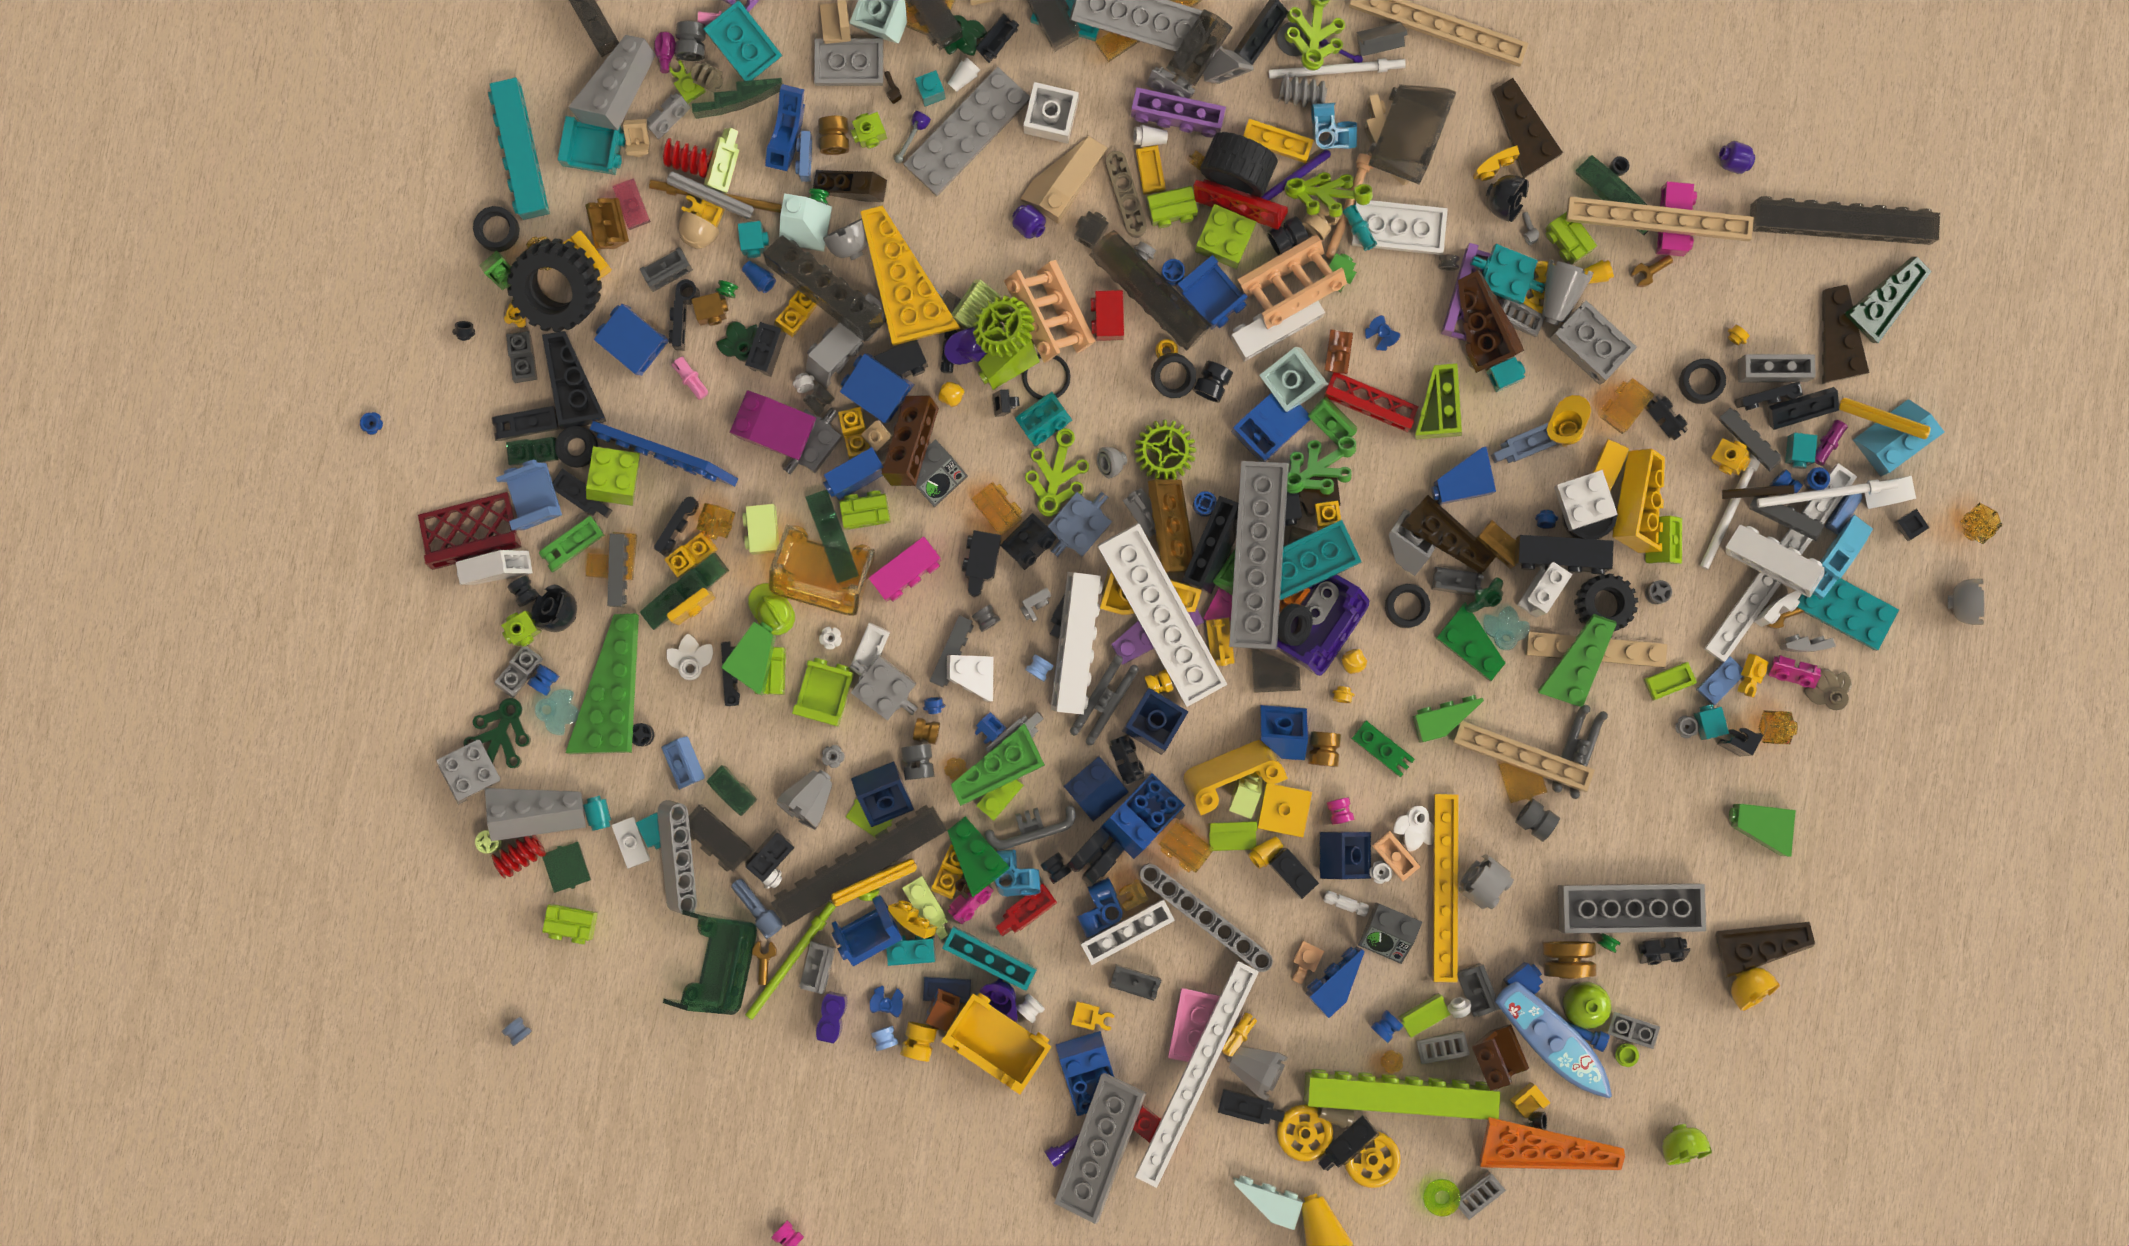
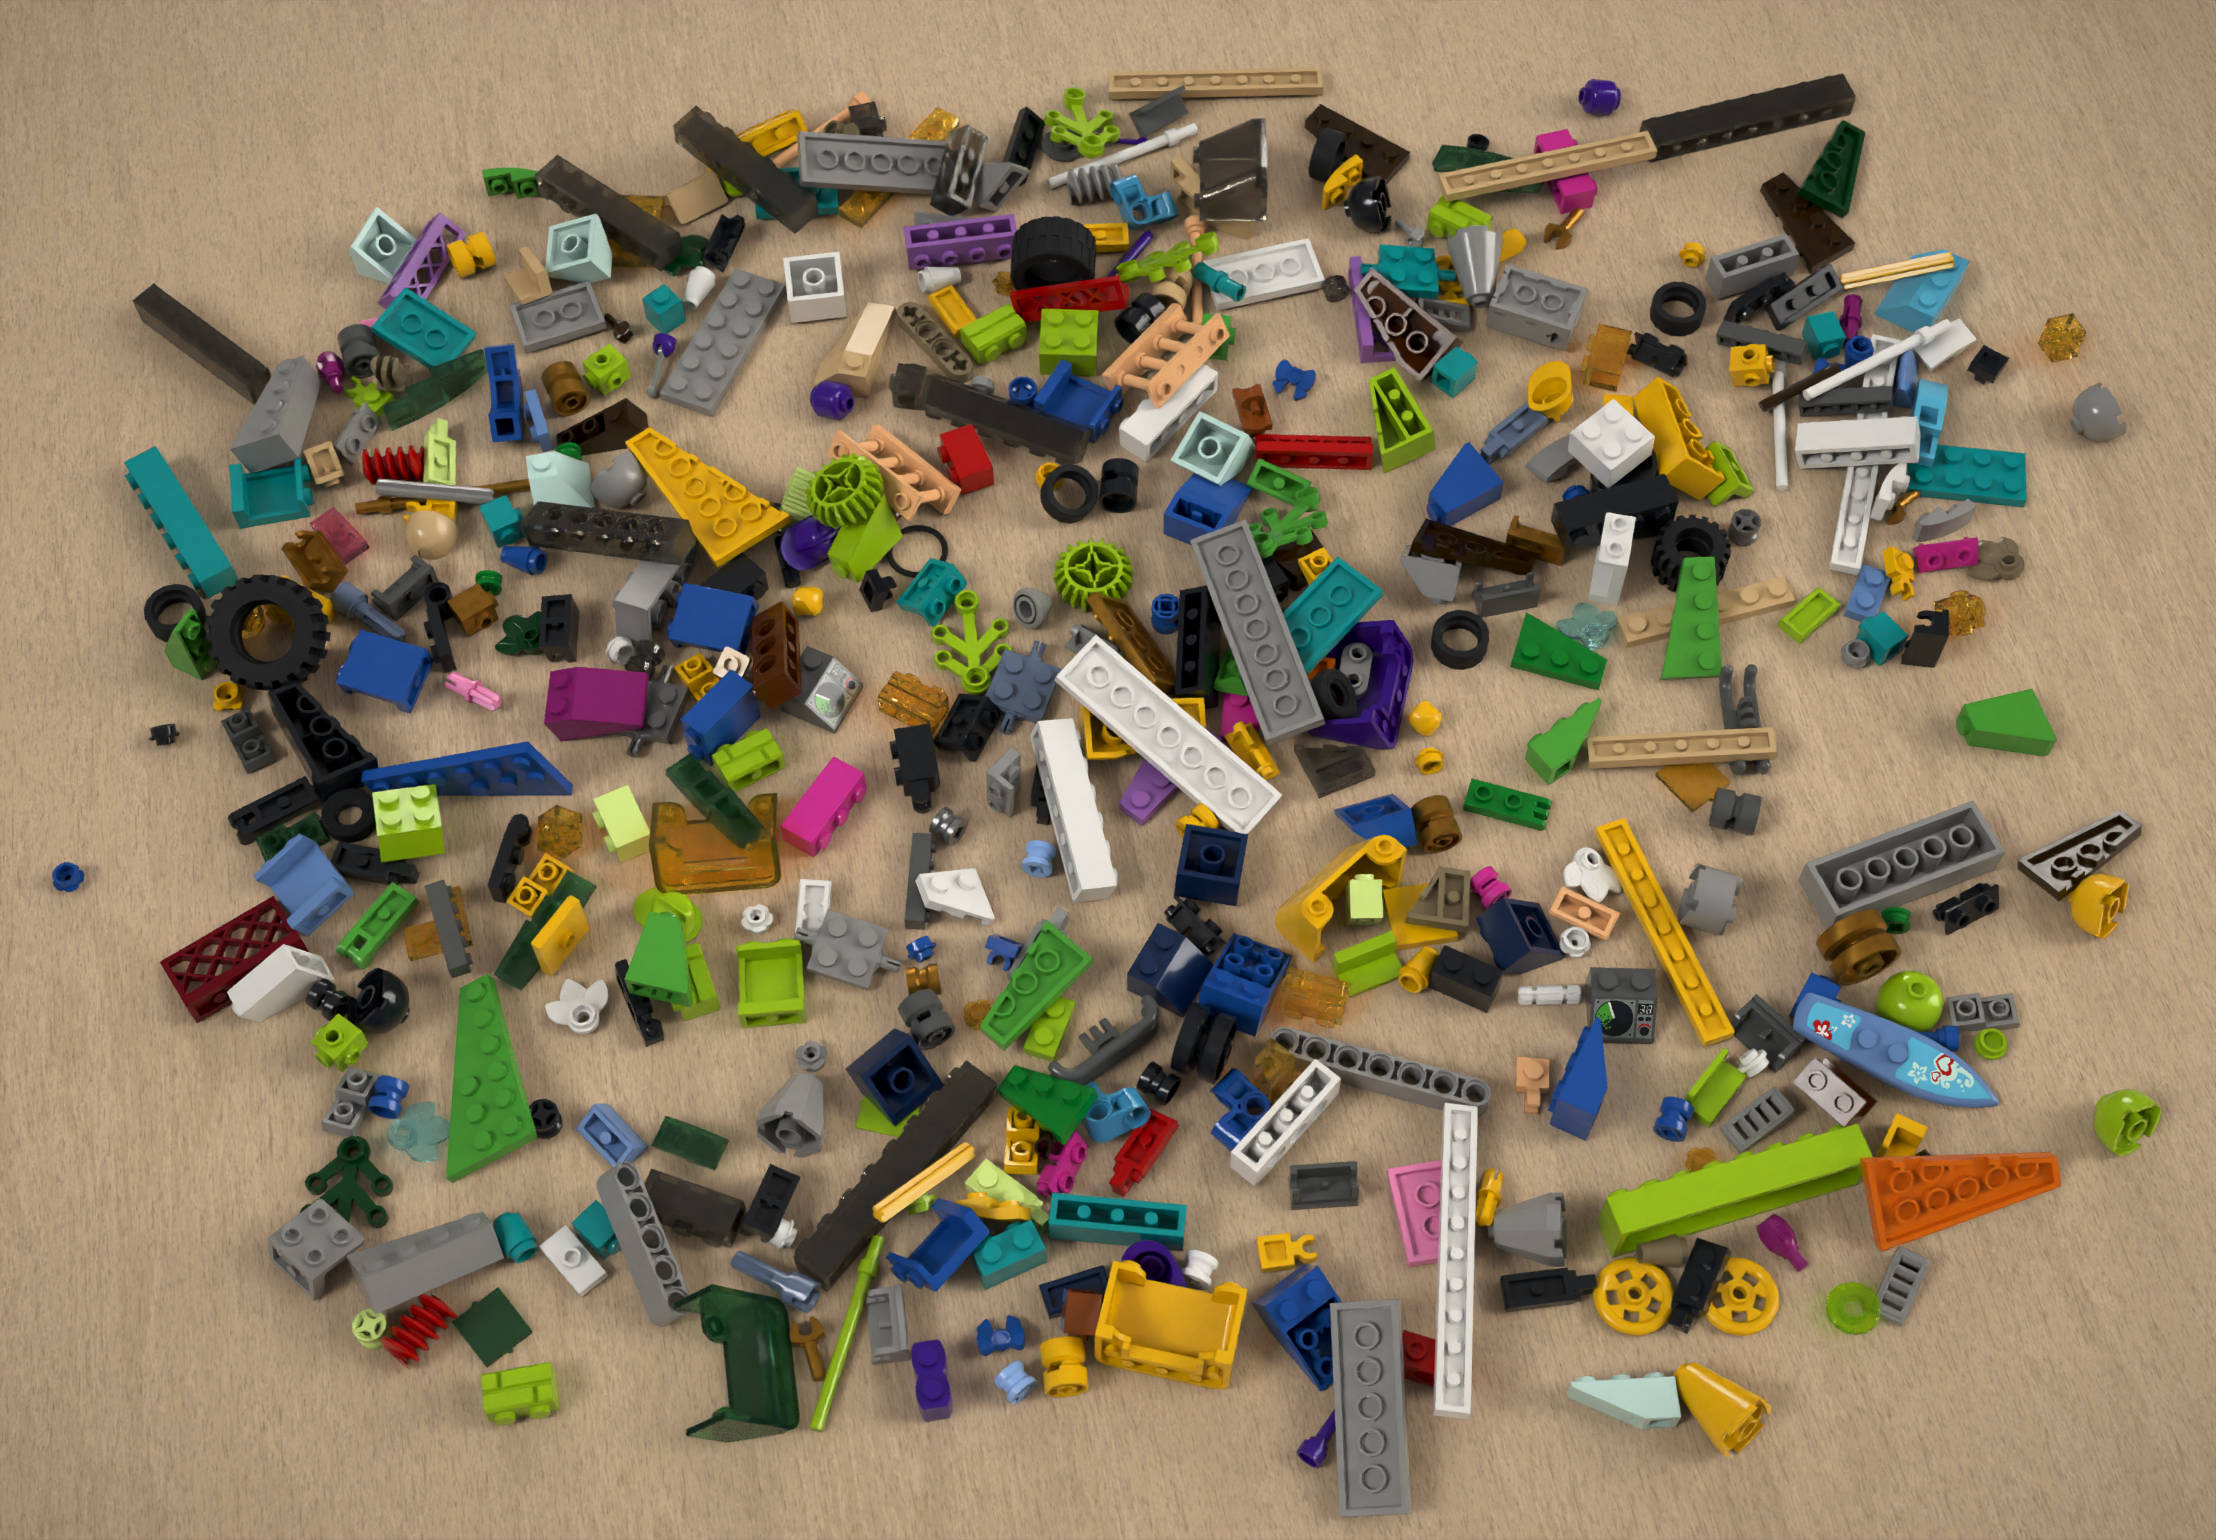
camera: 20 degrees left, 25 degrees down
yellow slope [774,285,821,338] -> none
dark grey piece [1070,655,1139,745] -> none
dark green plate [1465,577,1503,613] -> none
none -> sand blue piece [330,581,406,642]
none -> black tyre [1308,128,1347,183]
none -> dark tan wing [1405,866,1470,932]
none -> light grey slope [1525,435,1579,483]
none -> magenta piece [1756,1214,1808,1272]

